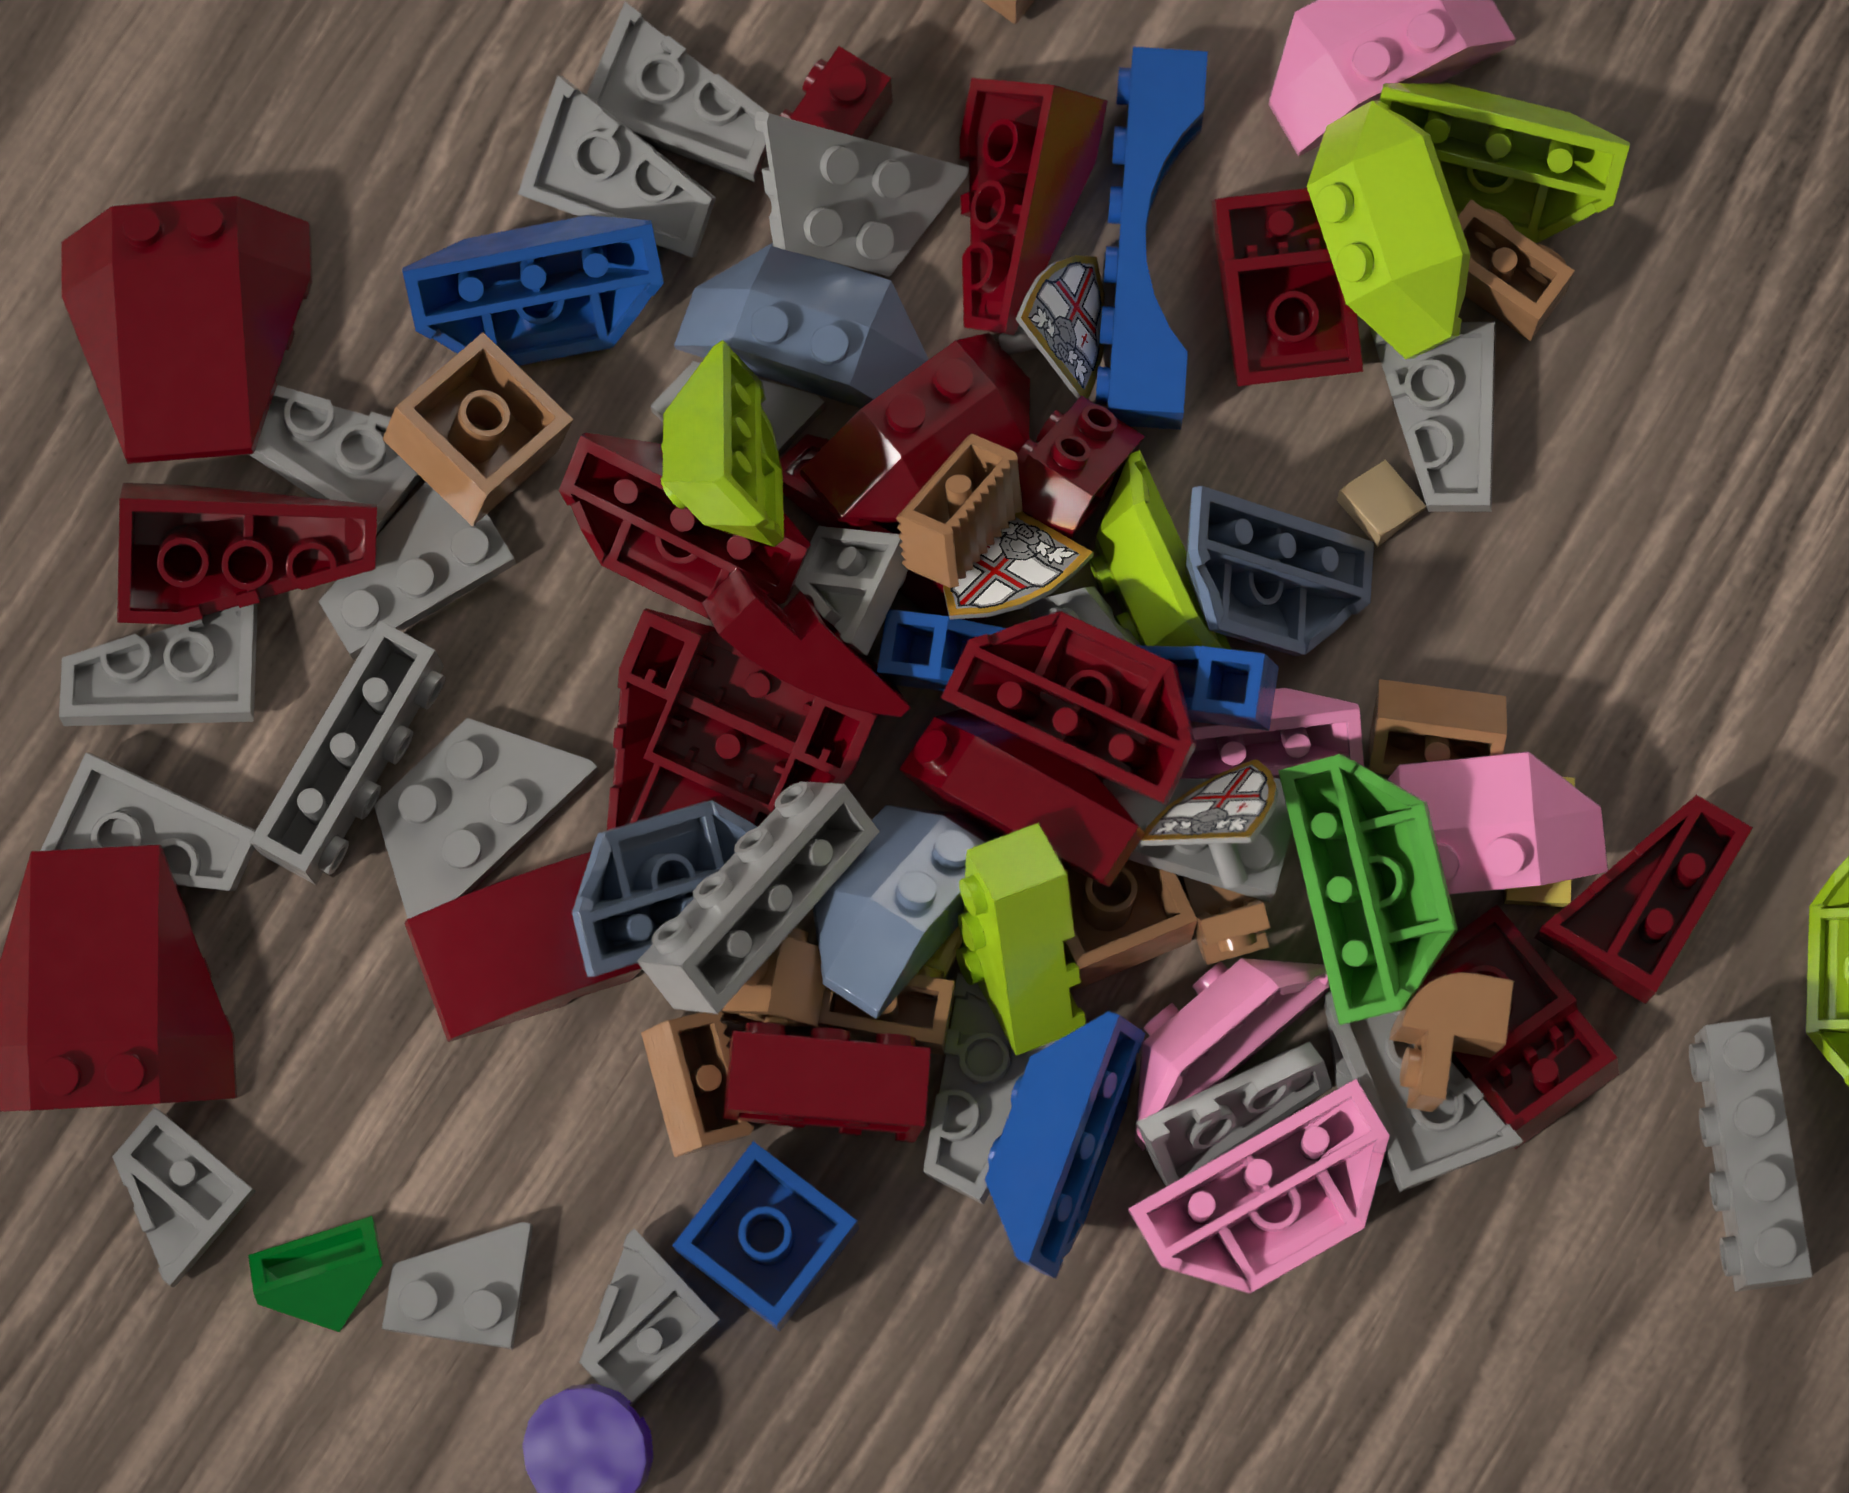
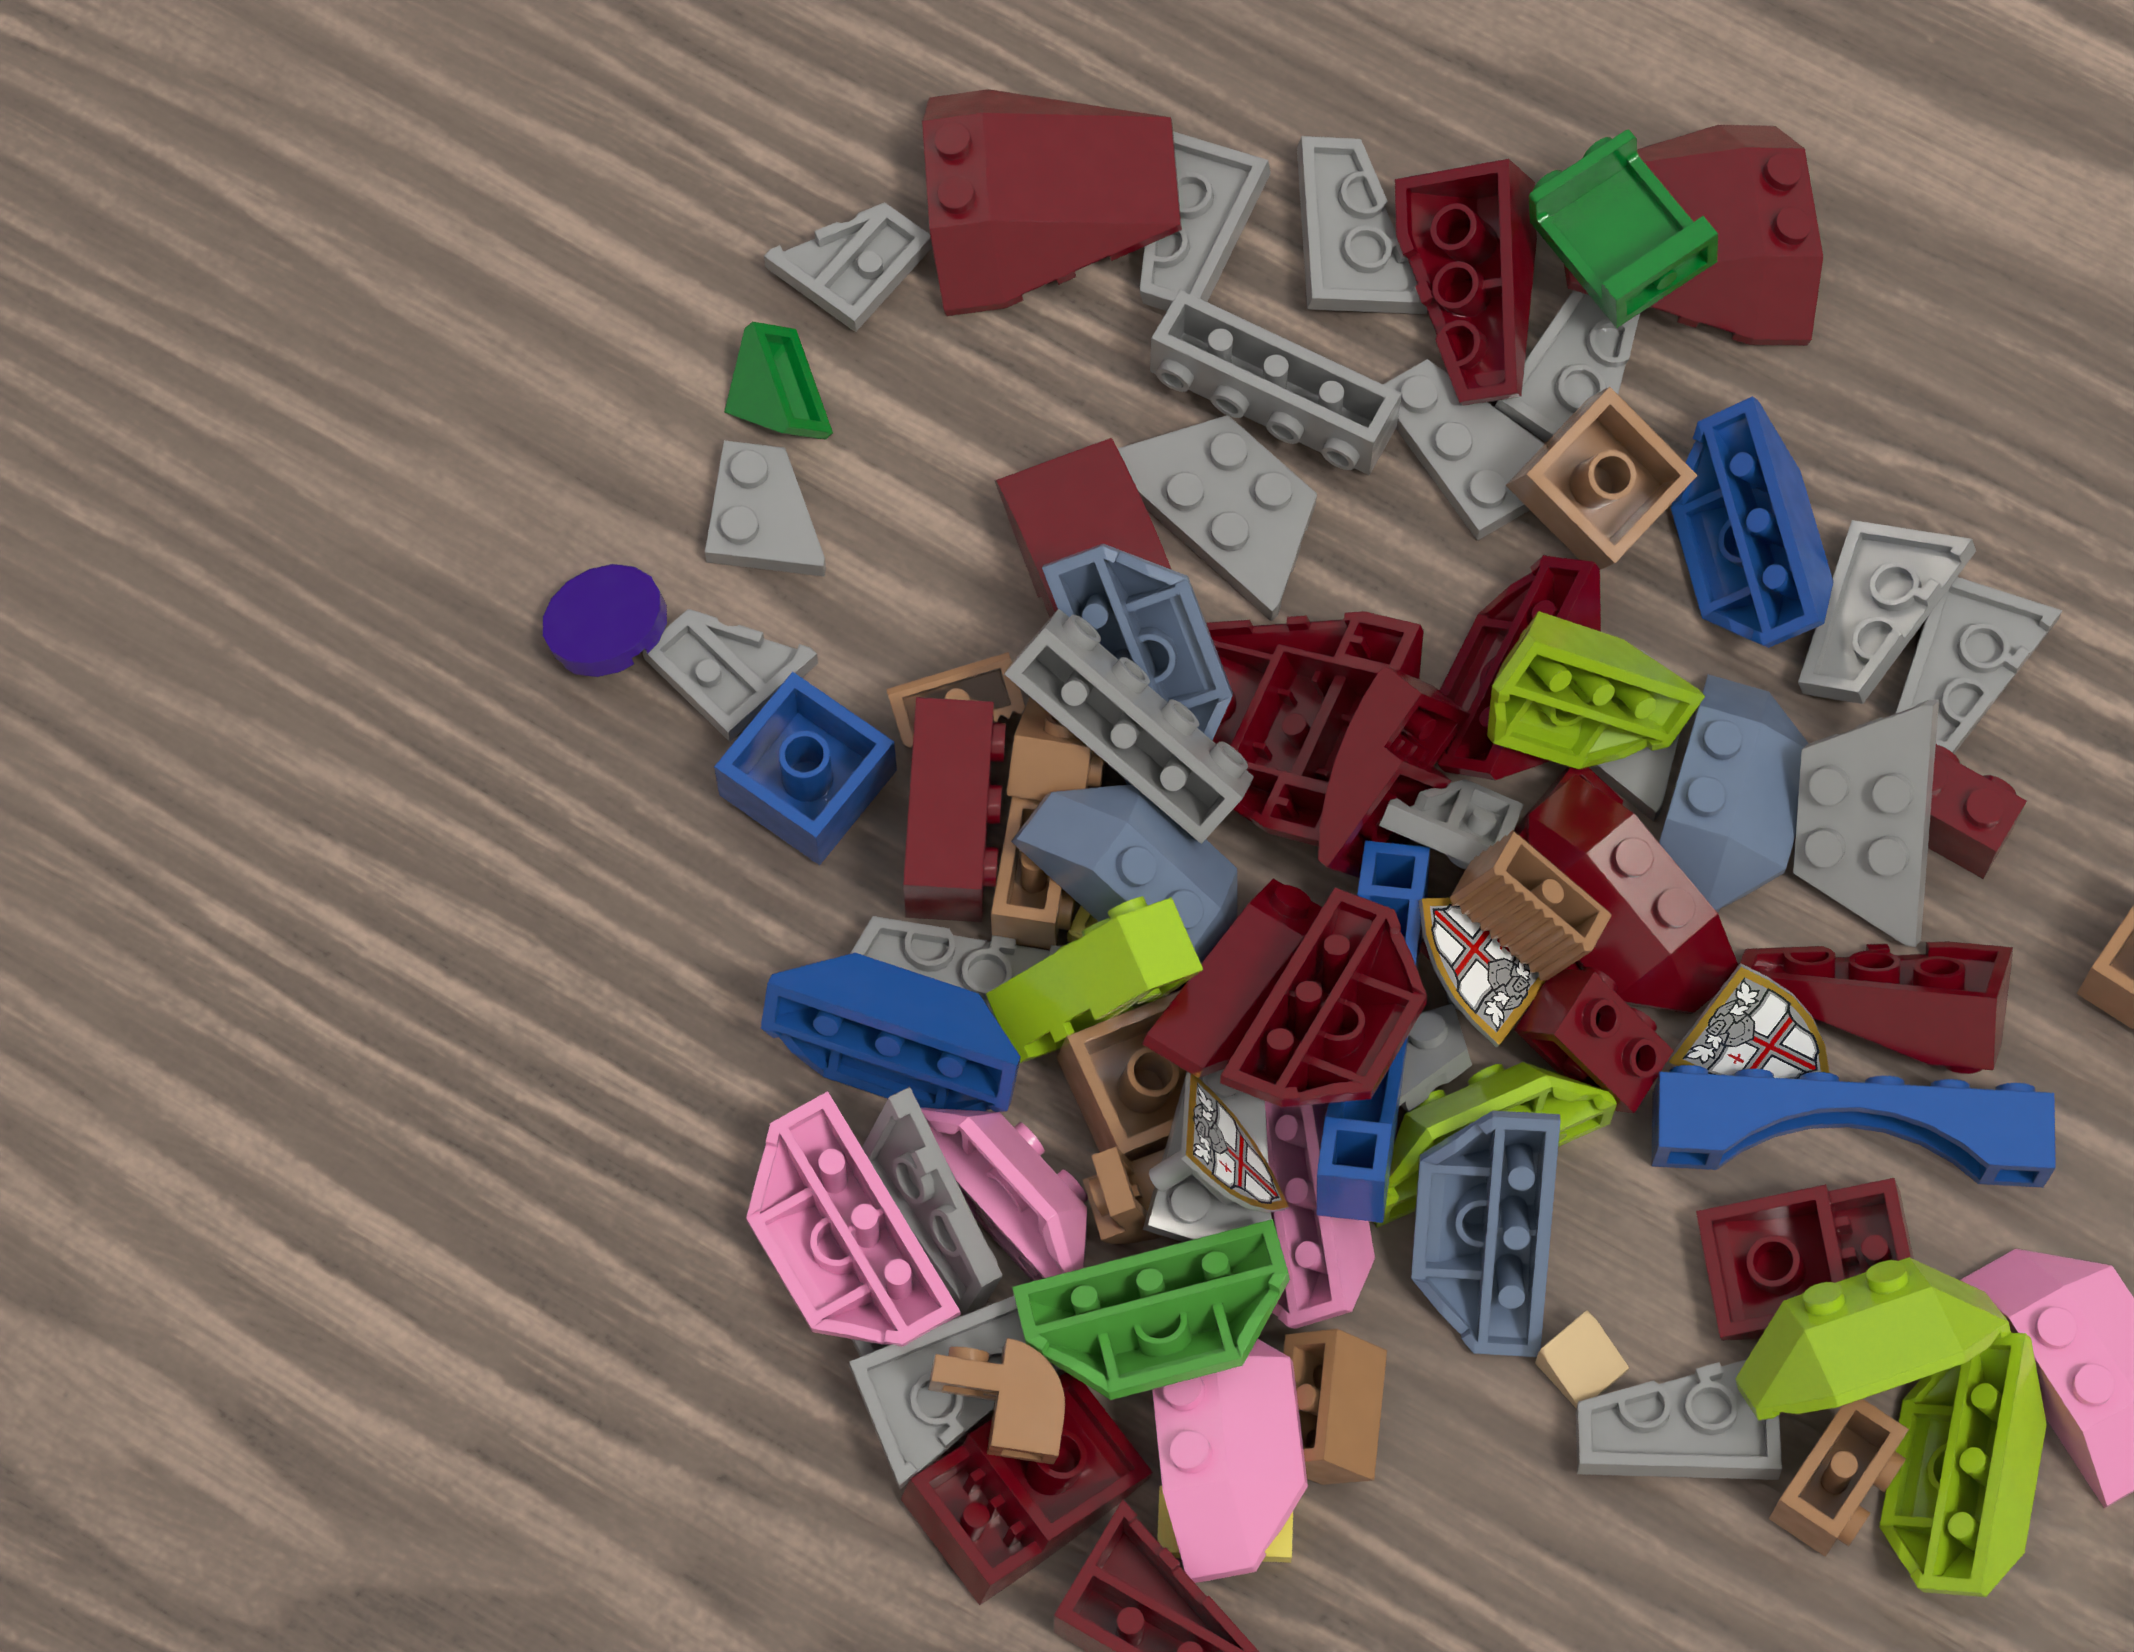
camera: 85 degrees right, 10 degrees down
none -> green panel [1529,129,1718,328]

